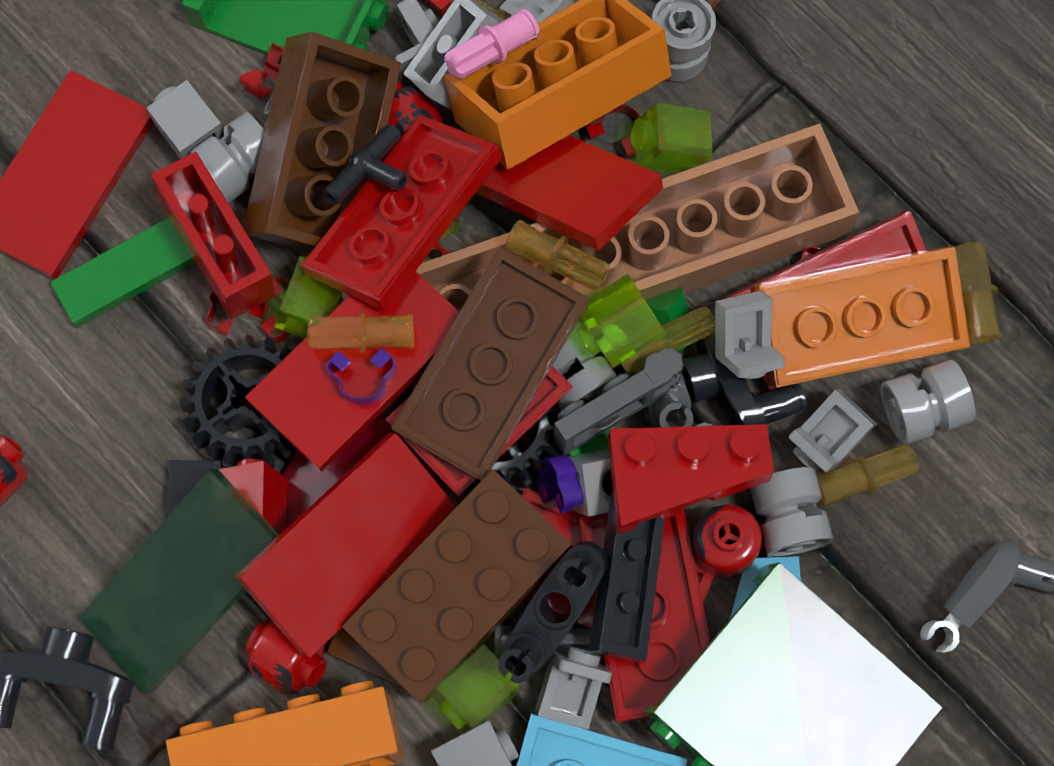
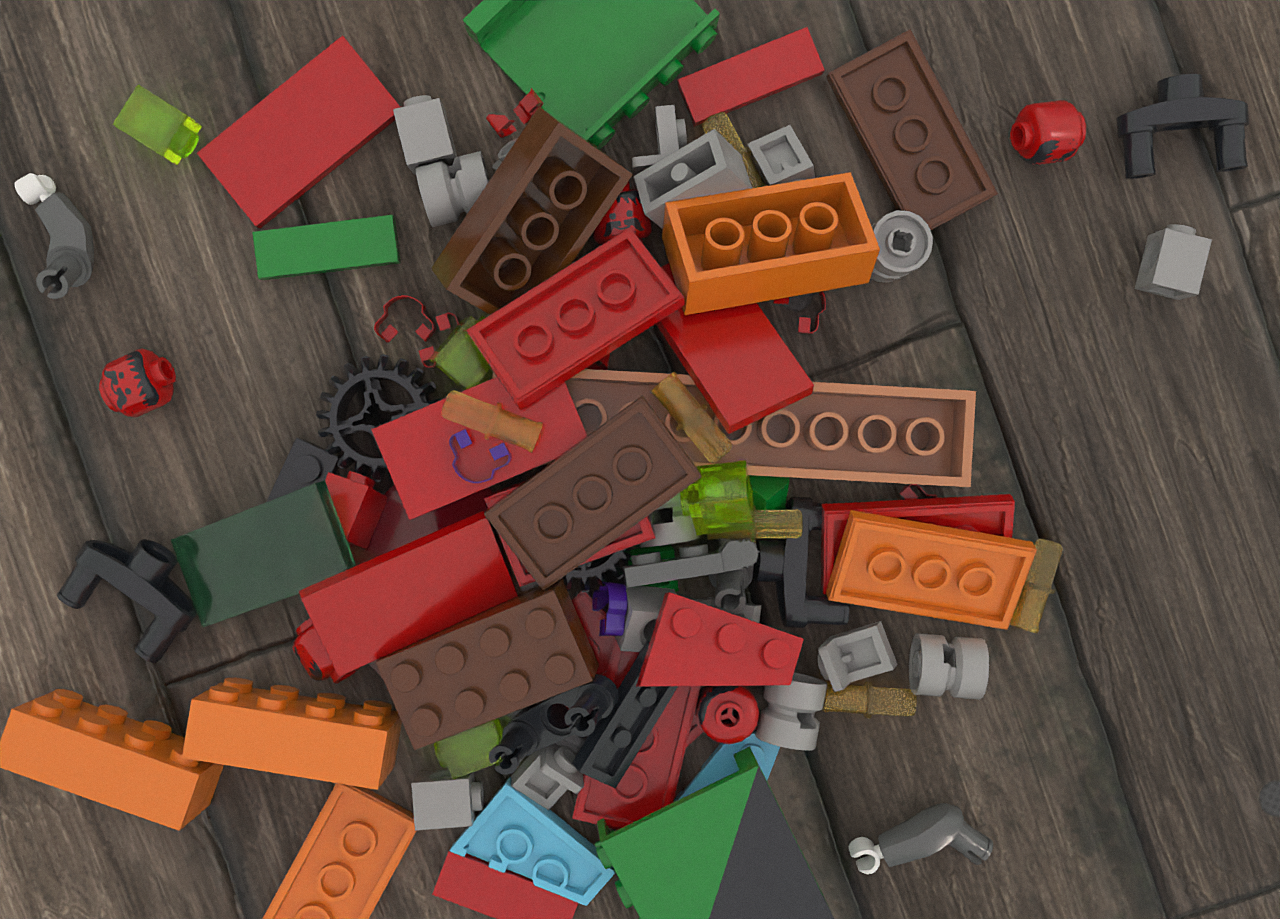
camera: 25 degrees right, 15 degrees up
red brick [151,151,275,320] -> none
black piece [325,124,407,204] -> none
bright pink axle [444,9,540,79] -> none
clear neon green brick [631,103,713,173] -> none
light grey bracket [715,291,785,379] -> none

